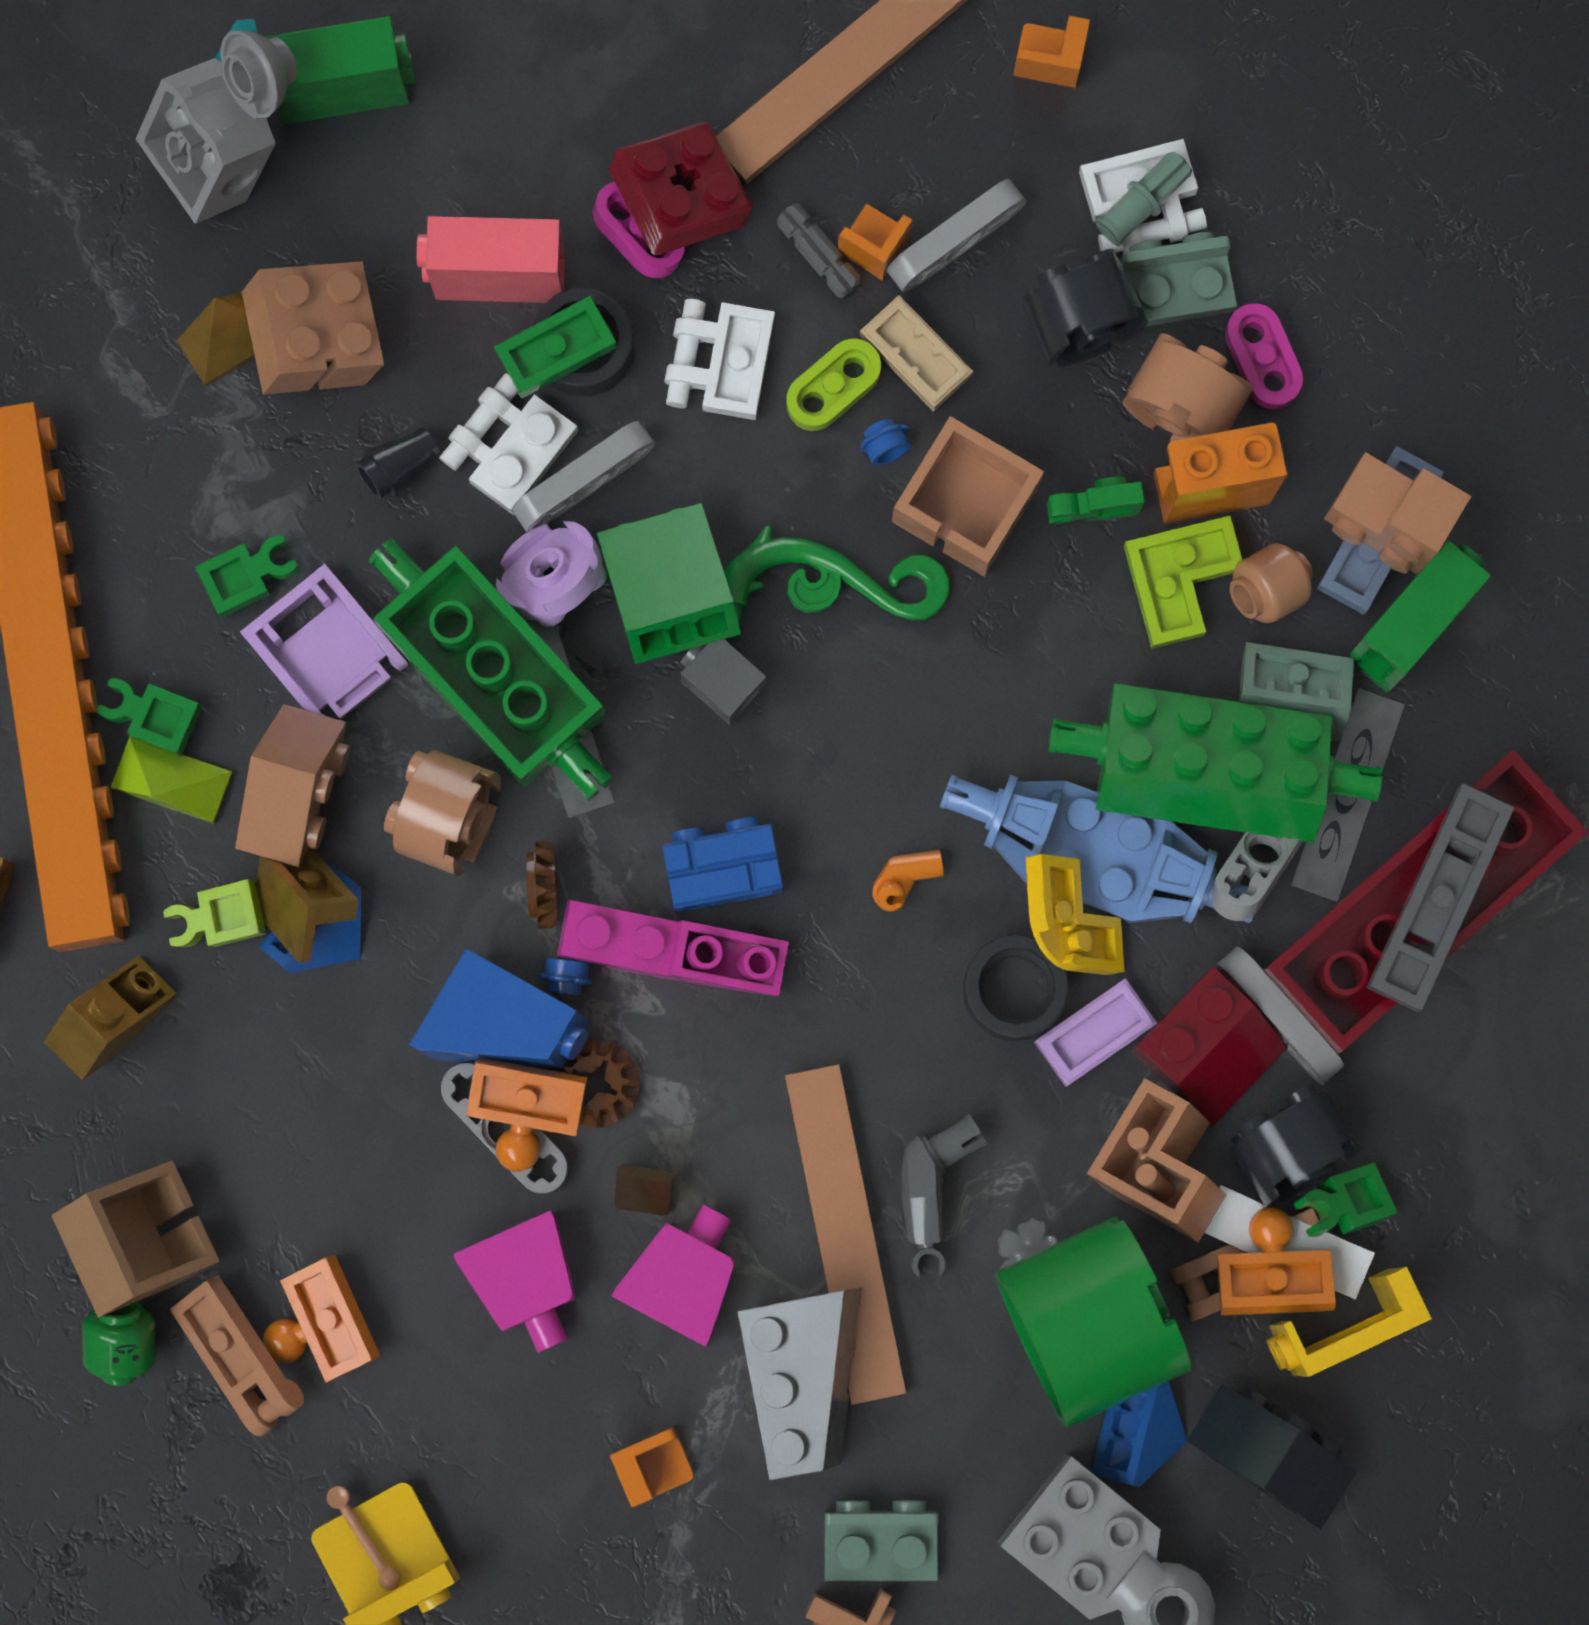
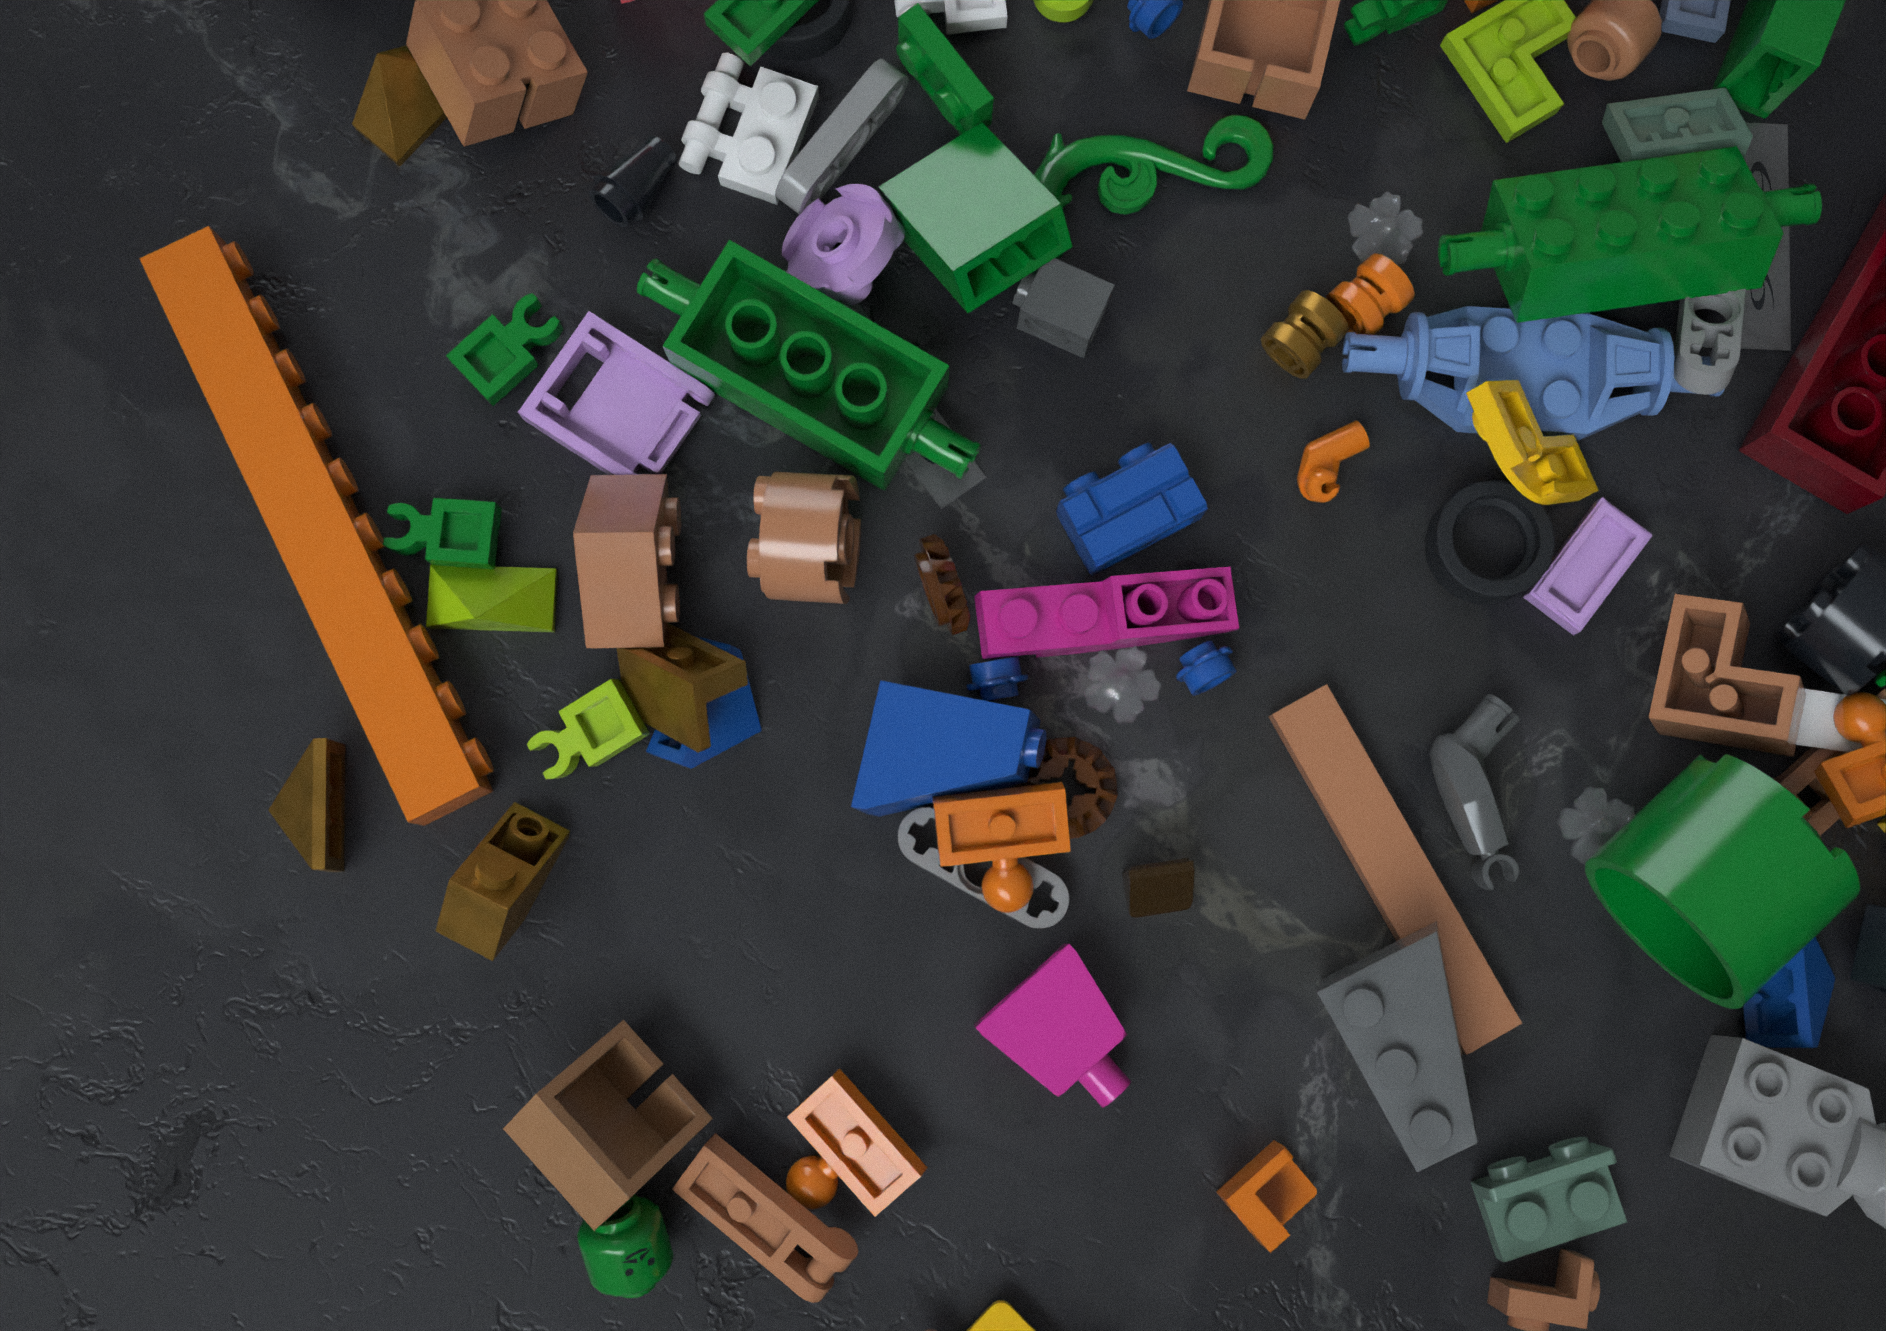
camera: 20 degrees left, 0 degrees up
dark pink torso [612,1204,736,1347] -> none
dark red slope [1131,966,1287,1128] -> none
light grey beam [1216,946,1344,1085] -> none
none -> green plate [896,3,994,135]
none -> clear plant [1083,646,1162,723]
none -> blue plate [1176,641,1237,696]
none -> pearl gold wheel [1260,290,1349,379]
none -> orange wheel [1326,253,1415,335]
none -> clear plant [1348,191,1423,264]

